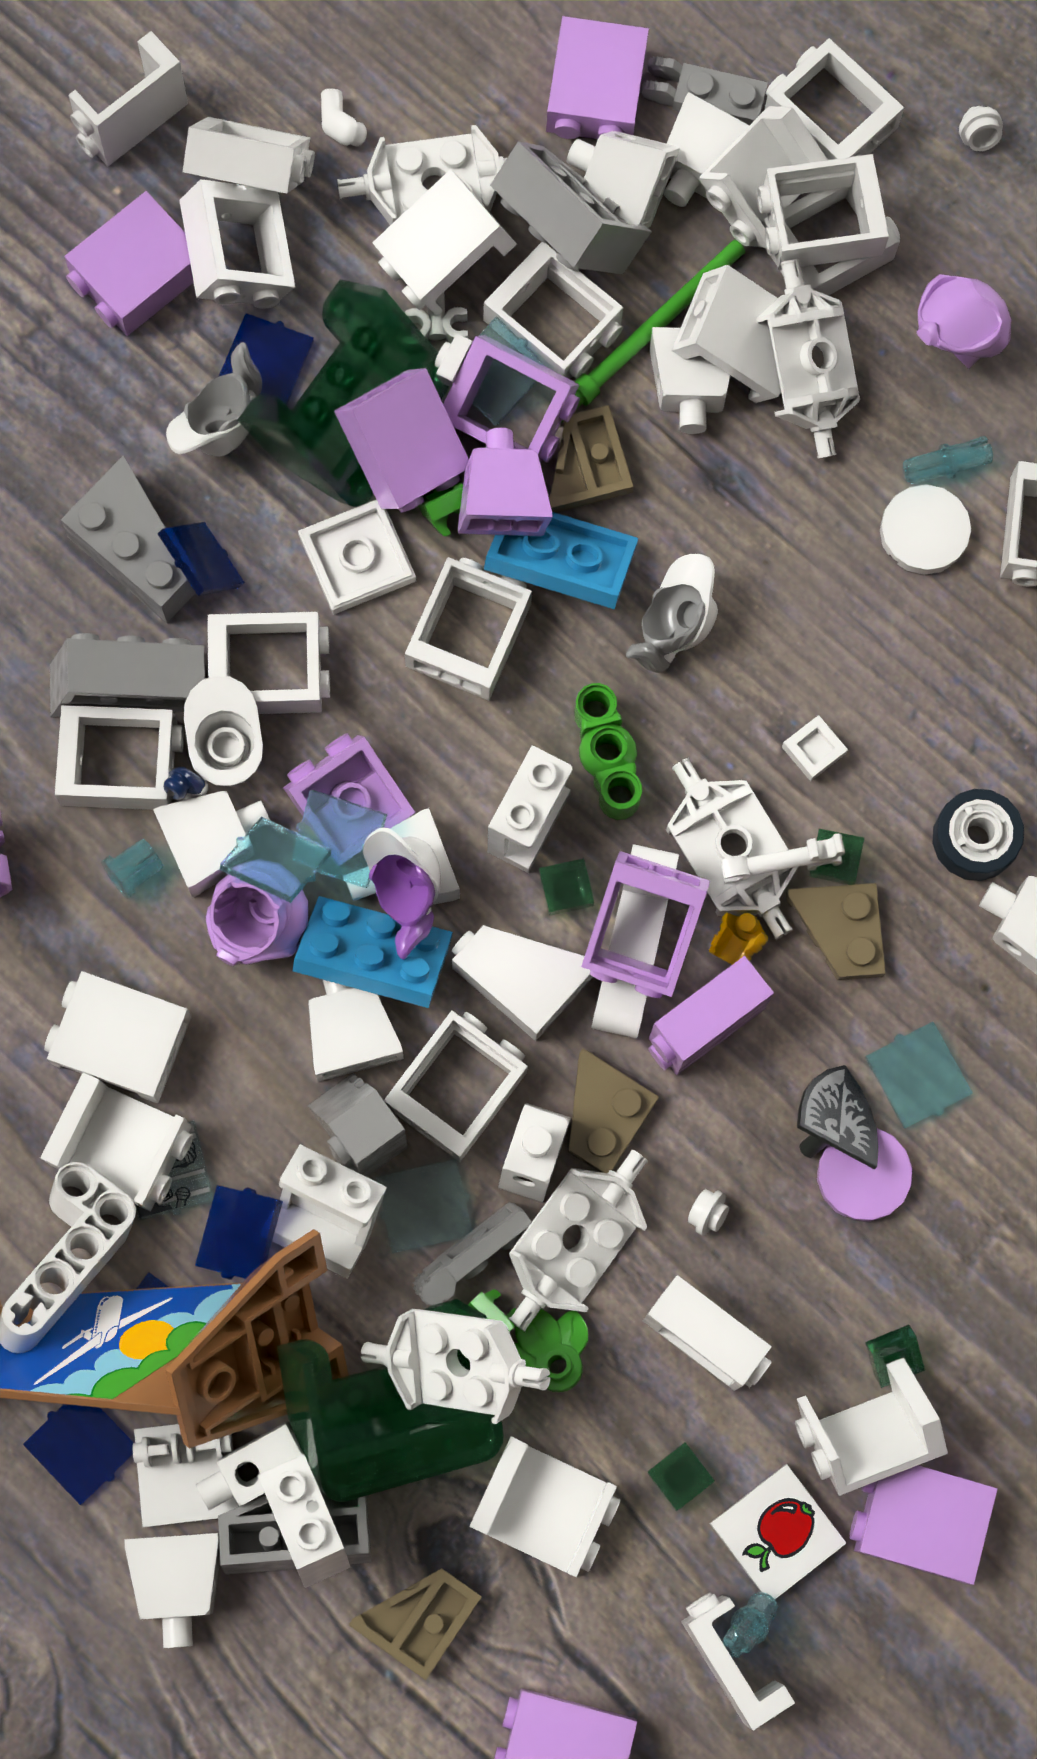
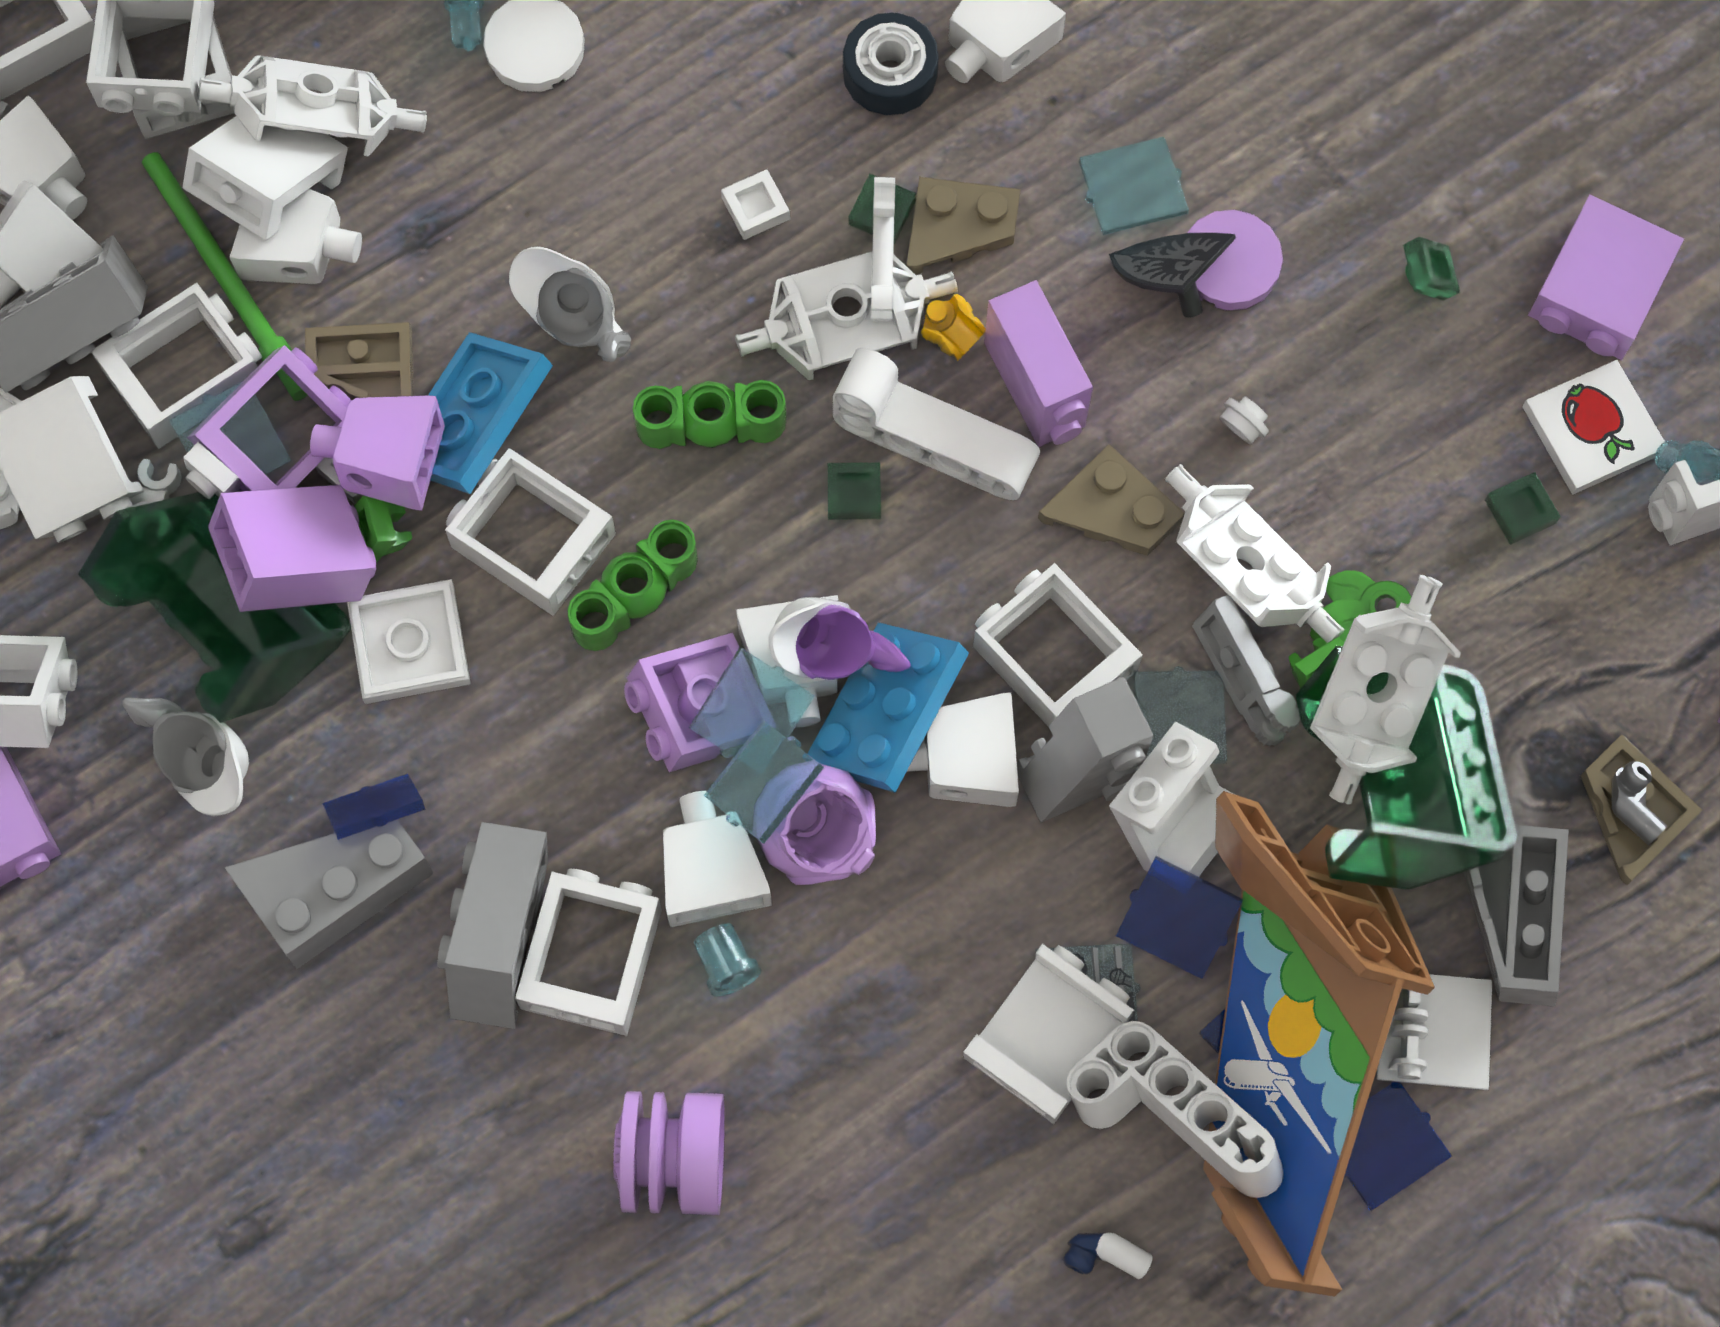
camera: 75 degrees left, 5 degrees down
white panel [44,971,192,1103] -> none
white torso [124,1533,220,1648] -> none
dark blue arm [163,767,208,802] -> none
white piece [184,676,263,786] -> none
white torso [196,1421,310,1510] -> none
white window [208,612,330,714] -> none
clear blue piece [218,313,314,408] -> none
white window [257,1454,351,1588] -> none
white slope [451,925,593,1041] -> none
white panel [469,1436,621,1577] -> none
white panel [487,745,572,873] -> none
white torso [498,1103,571,1203] -> none
lavender window [581,851,710,998] -> none
white window [643,1275,772,1391] -> none
white panel [699,106,828,248] -> none
white panel [795,1358,948,1496] -> none
none -> bright green piece [567,519,698,651]
none -> flat silver arm [1612,761,1667,846]

